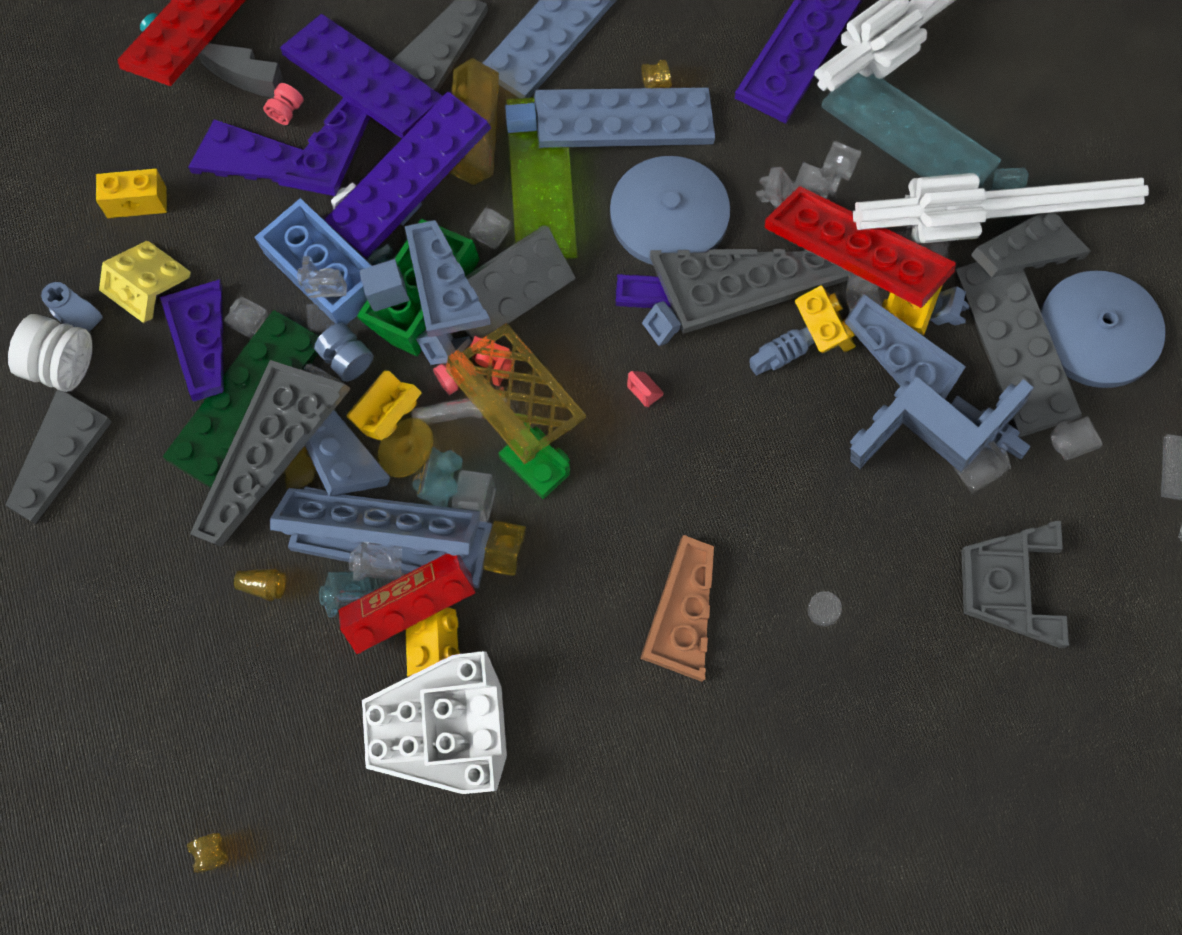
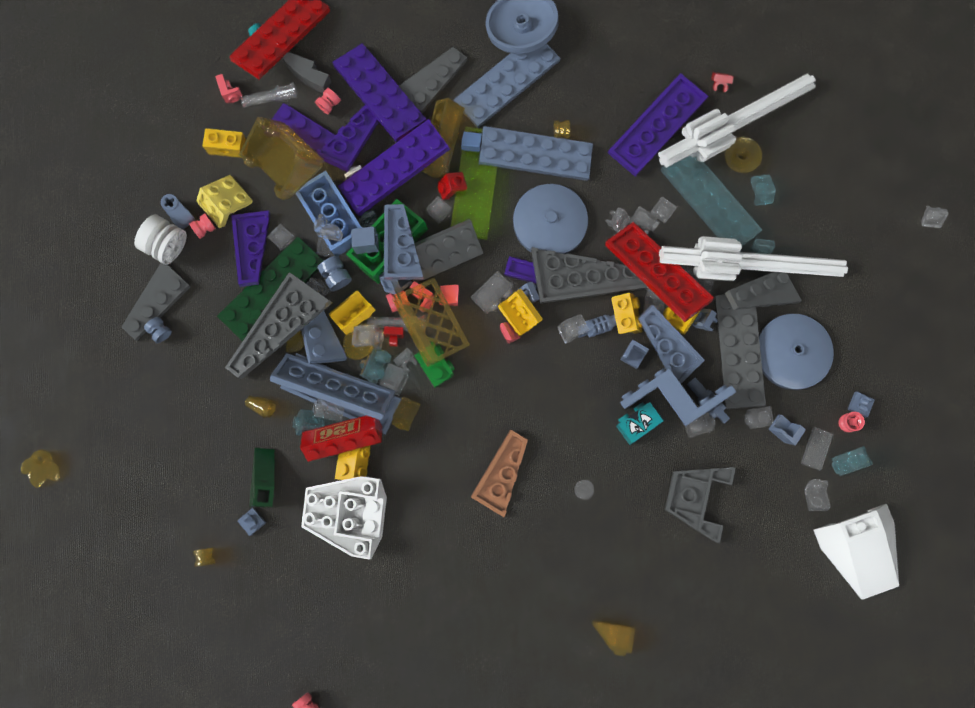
camera: 10 degrees right, 10 degrees up
none -> sand blue wheel [144,317,172,343]
none -> coral wheel [189,213,216,239]
none -> coral bracket [215,74,243,103]
none -> sand blue tile [237,508,266,536]
none -> clear yellow windscreen [239,117,325,200]
none -> clear pin [240,82,298,108]
none -> dark green slope [249,448,274,508]
none -> clear bracket [352,324,384,349]
none -> red tile [384,326,404,347]
none -> clear tile [393,348,417,372]
none -> red bracket [438,172,467,200]
none -> coral slope [439,285,459,306]
none -> clear bracket [471,271,514,314]
none -> yellow bracket [498,288,543,336]
none -> clear bracket [557,314,589,344]
none -> clear yellow slope [592,620,635,656]
none -> teal brick [616,402,663,445]
none -> sand blue panel [620,340,649,369]
none -> clear yellow dish [725,137,762,173]
none -> clear light blue bracket [750,174,776,206]
none -> sand blue panel [769,414,806,446]

